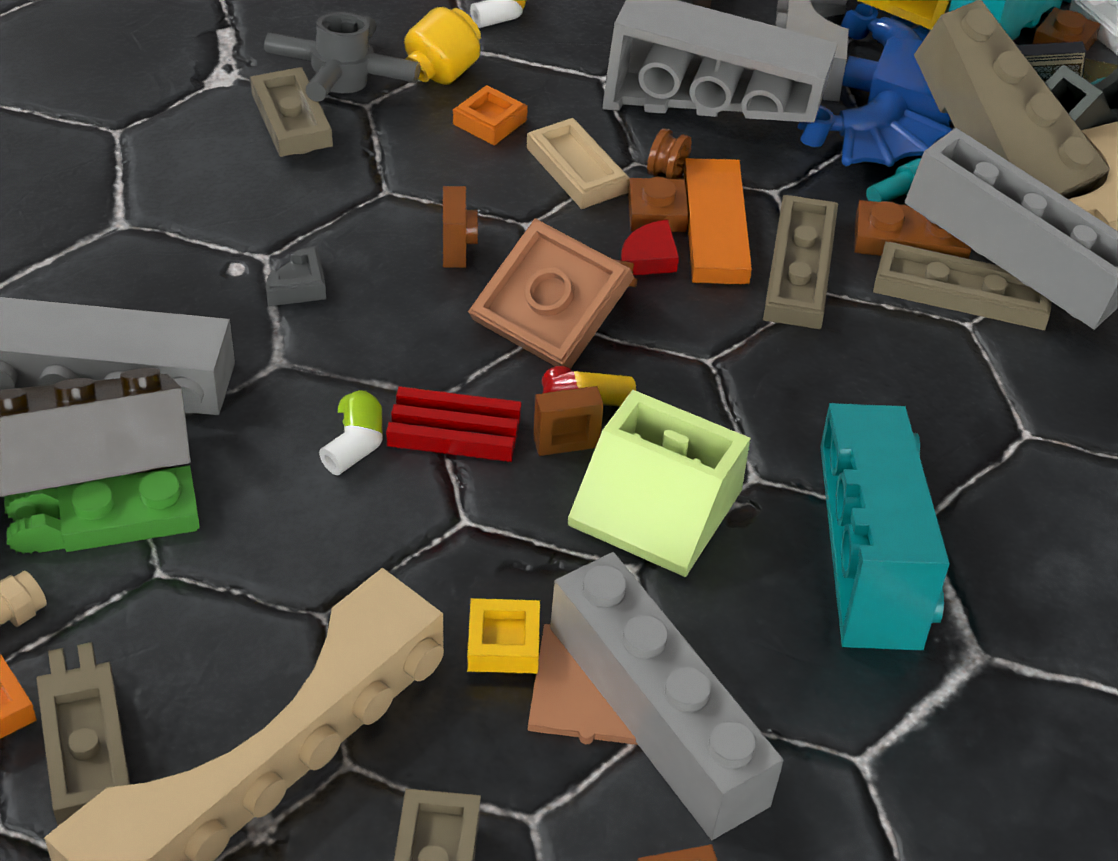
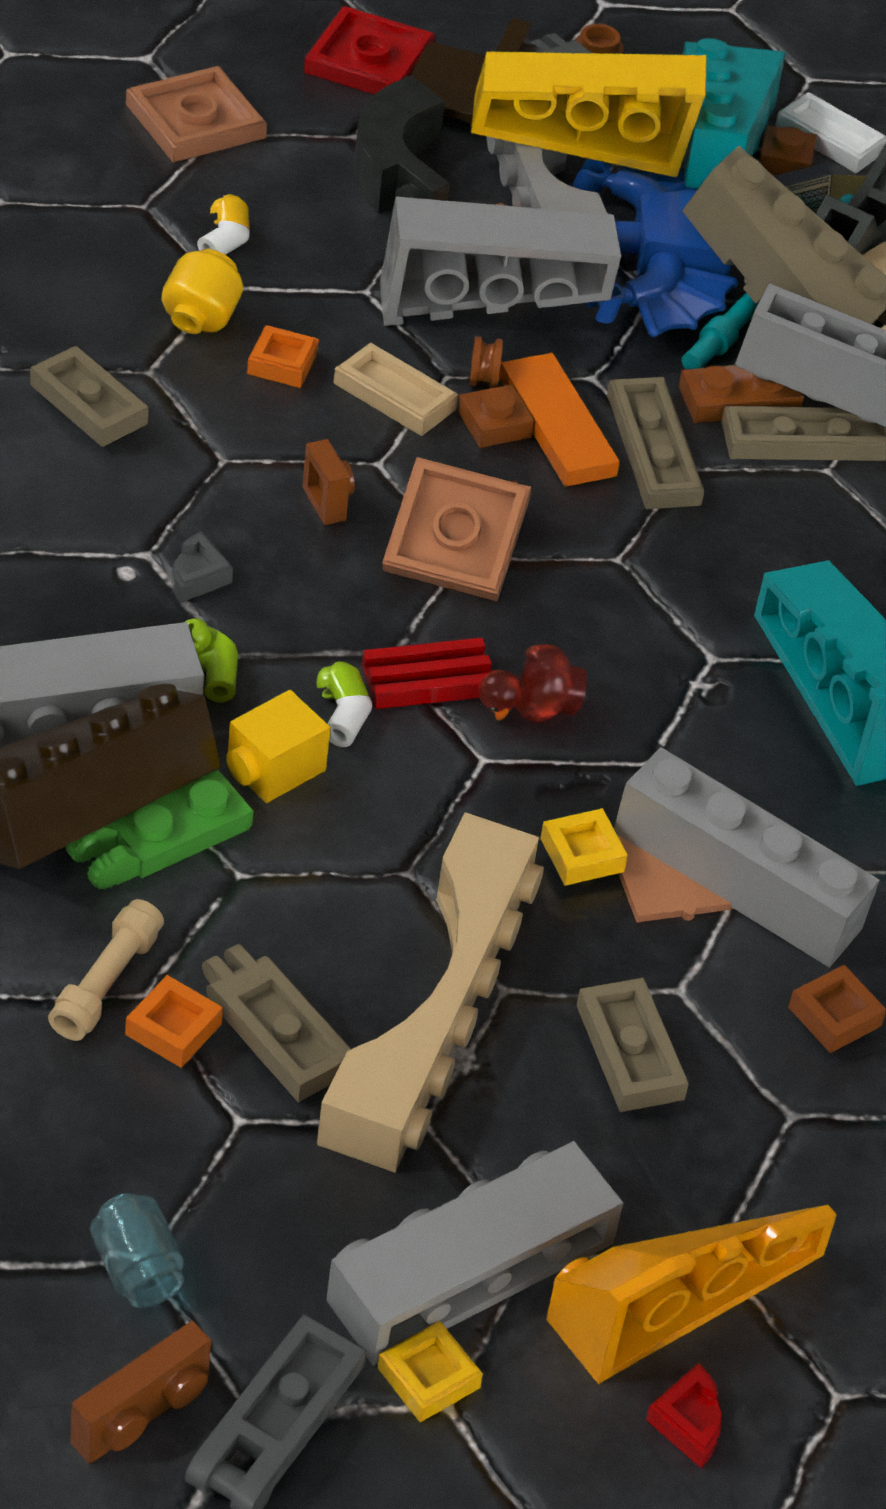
camera: 25 degrees left, 0 degrees up
dark grey bar [264,12,420,102] -> none
dark orange plate [533,386,604,456] -> none
yellow arm [542,366,636,406] -> none
yellowish green slope [568,390,751,577] -> none
red tile [621,220,679,275] -> none
none -> lime arm [185,618,238,703]
none -> yellow brick [226,689,331,804]
none -> clear red animal [478,644,587,723]

